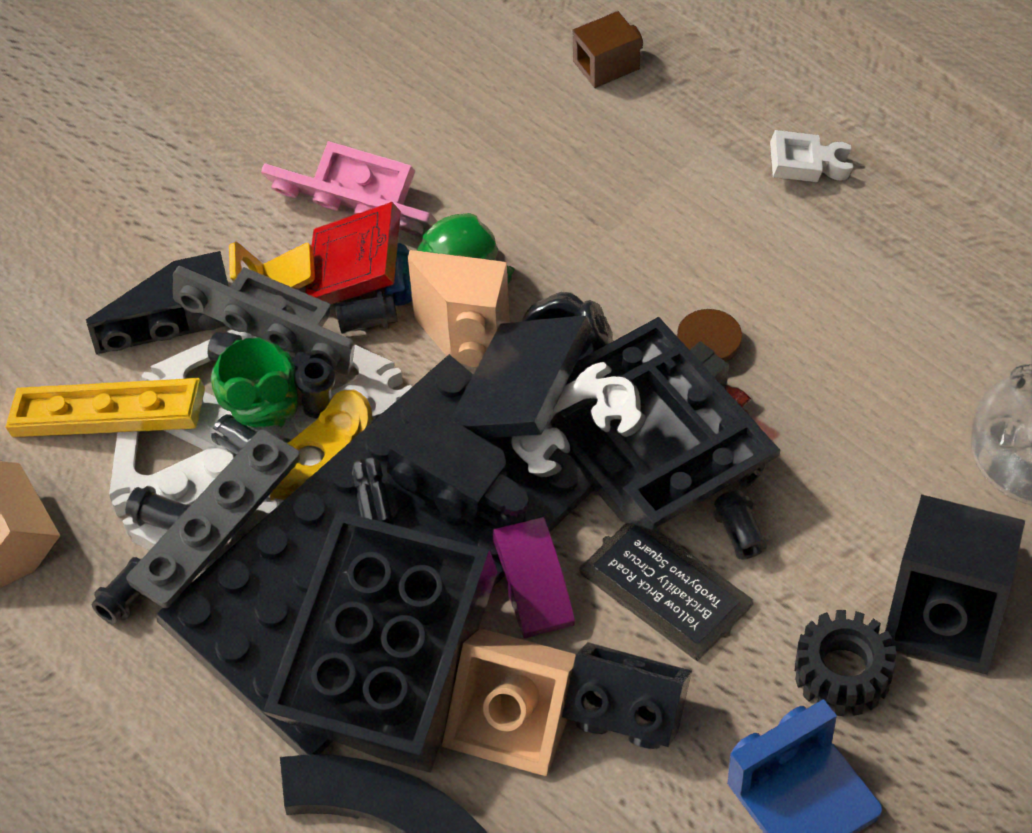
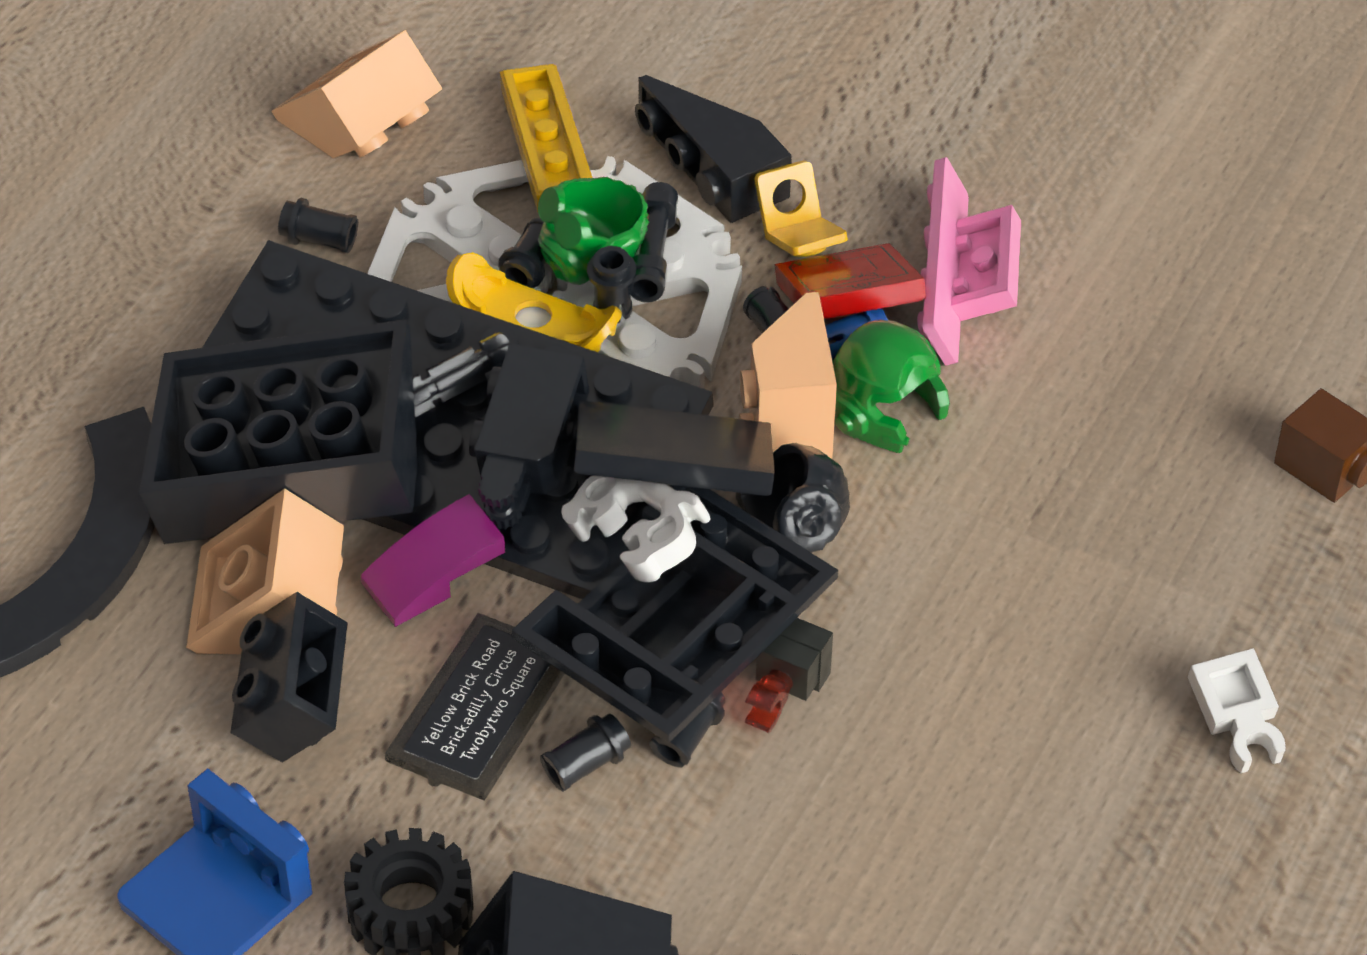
camera: 70 degrees right, 5 degrees down
black pin [125,486,190,530] -> none
dark grey bracket [126,430,300,608] -> none
dark grey bracket [173,266,355,375] -> none
reddish brown piece [677,309,742,362] -> none

